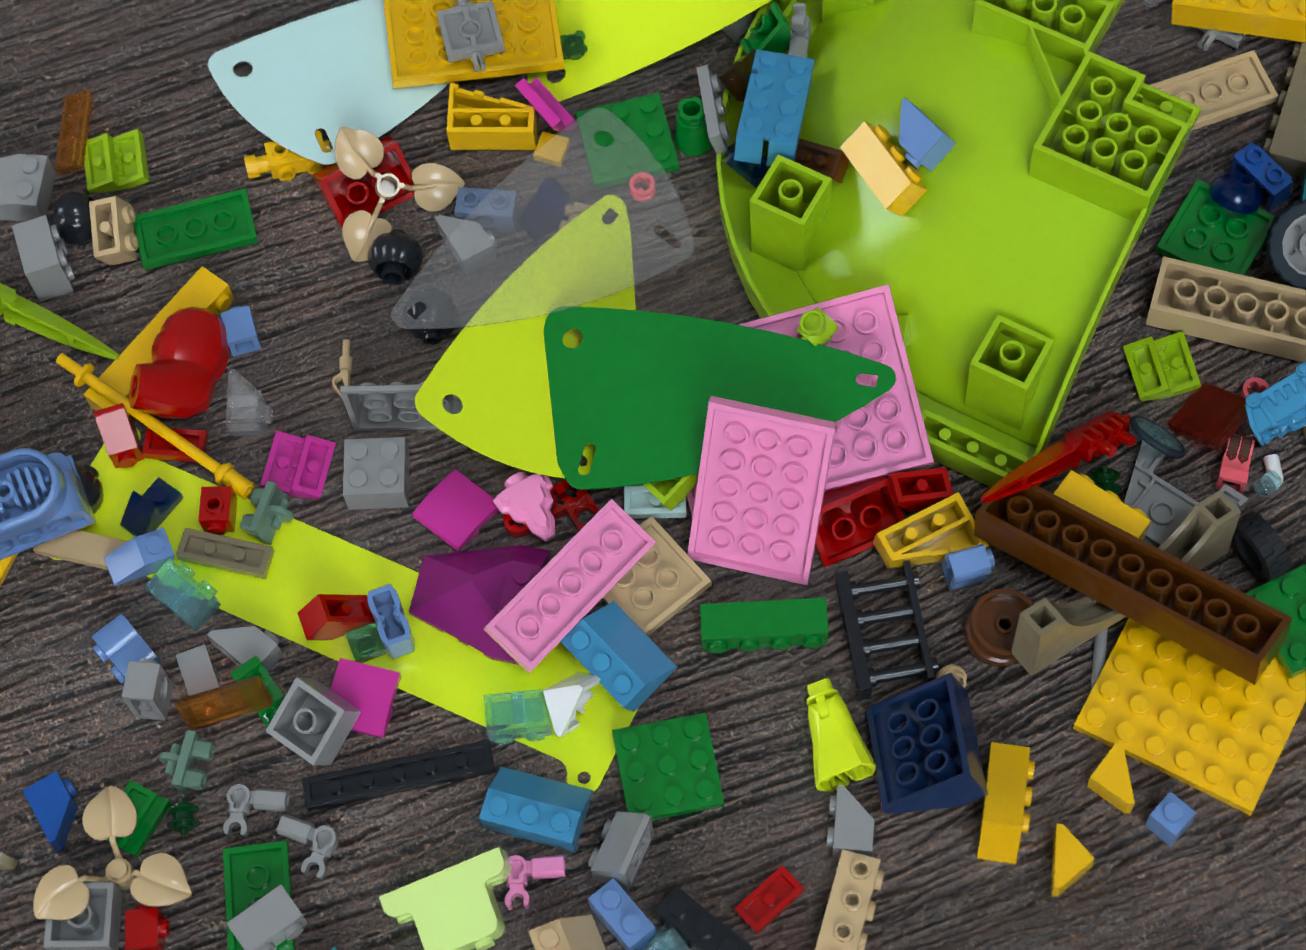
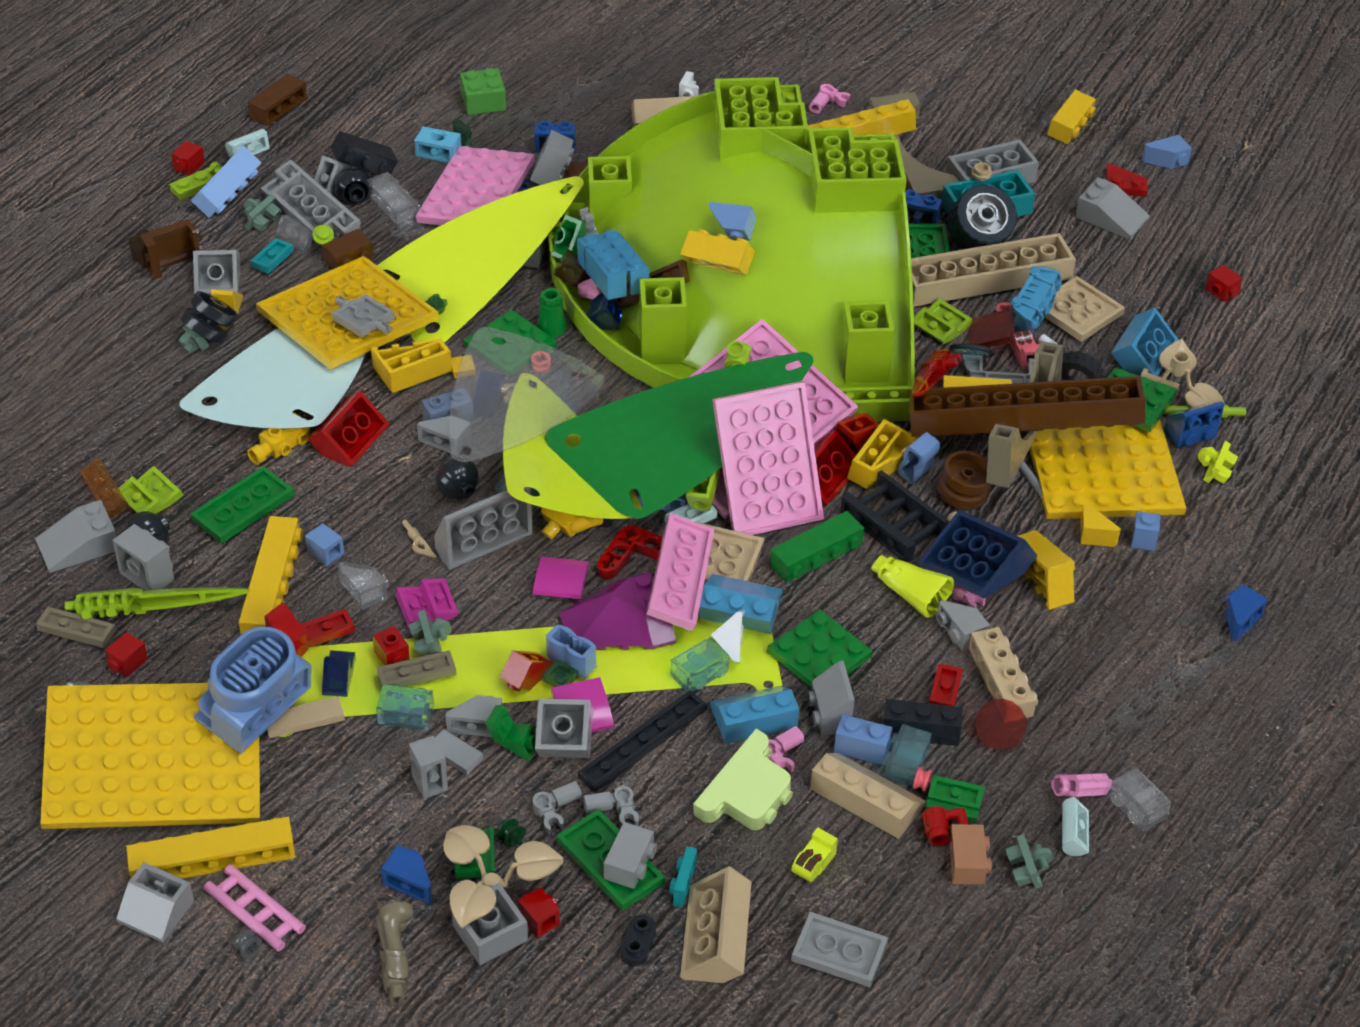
camera: 40 degrees left, 20 degrees down
yellow bar [56,353,255,499] -> none
tan brick [89,196,138,266] -> none
medium blue brick [91,613,162,684] -> none
medium blue slope [104,527,174,586] -> none
red piece [129,306,229,420] -> none
sand green hips [159,730,216,795] -> none
clear orange tile [175,676,273,729] -> none
tan plant [335,126,465,262] -> none
light grey brick [343,437,410,510] -> none
black plant [367,229,423,284] -> none
bright pink rock [493,472,555,542] -> none
dark pink slope [515,77,578,132] -> none
light grey plate [696,64,730,154] -> none
yellow slope [1051,824,1095,897] -> none
clear blue piece [1208,170,1263,214] -> none

